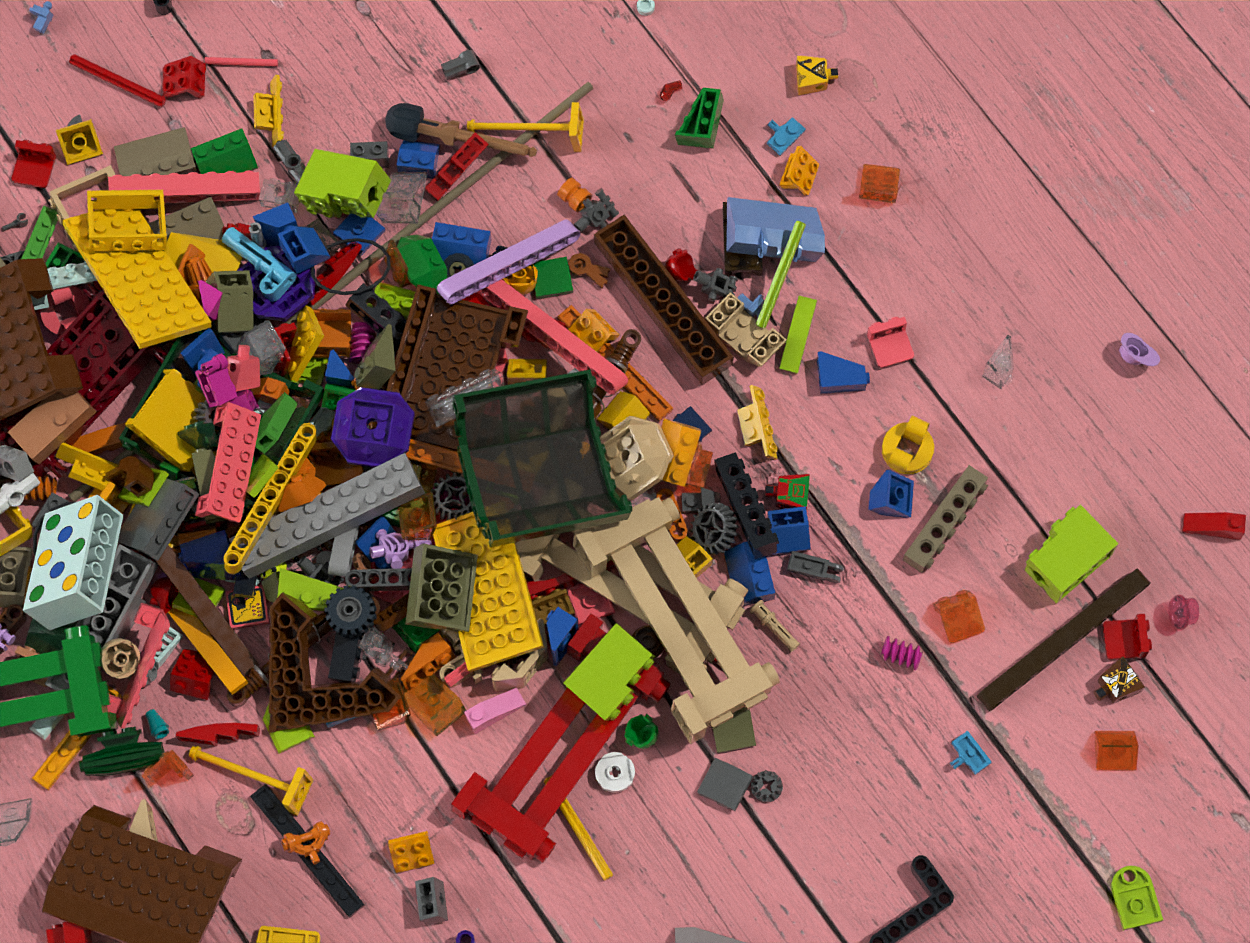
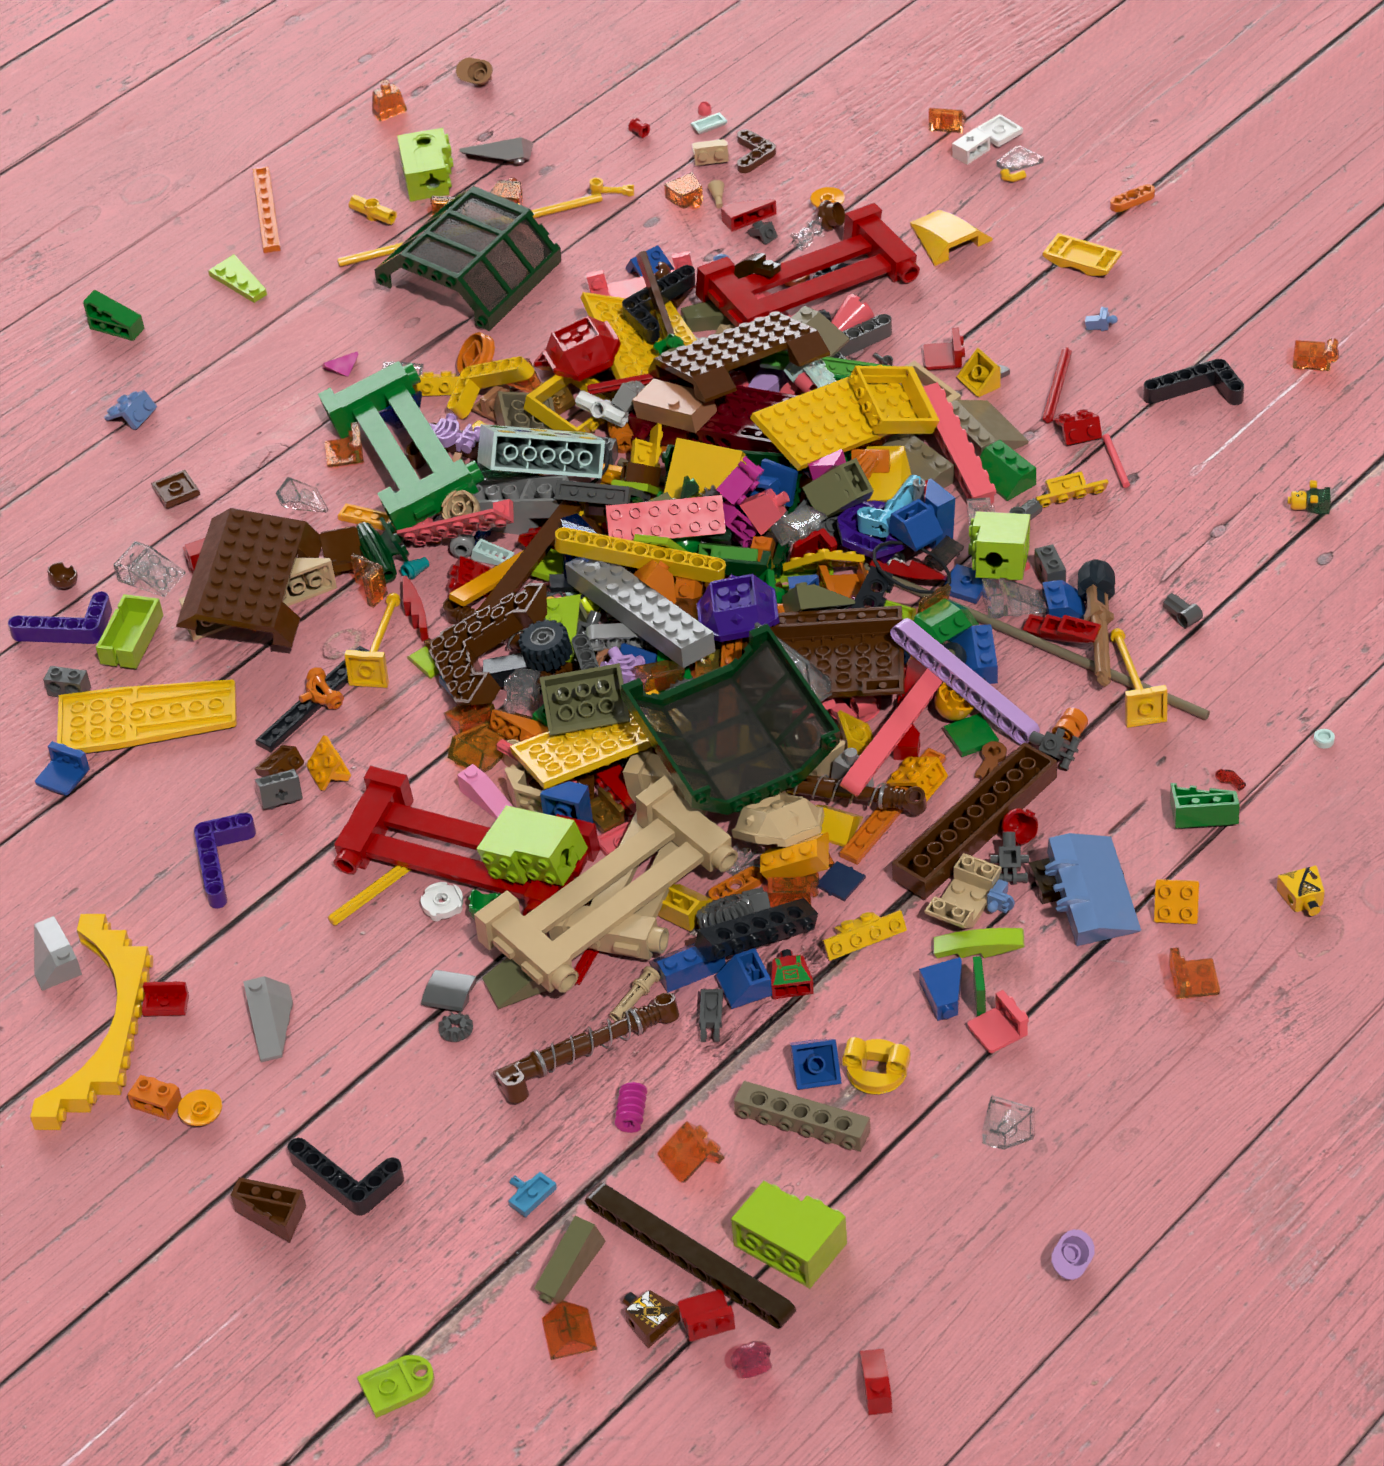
camera: 80 degrees right, 25 degrees down
lime axle [756,221,806,328] -> none
dark azure plate [767,117,806,156] -> none
none -> reddish brown bracket [254,745,304,776]
none -> reddish brown bracket [320,526,364,575]
none -> reddish brown piece [493,993,680,1103]
none -> olive slope [534,1215,606,1306]
none -> green tile [973,956,986,1017]

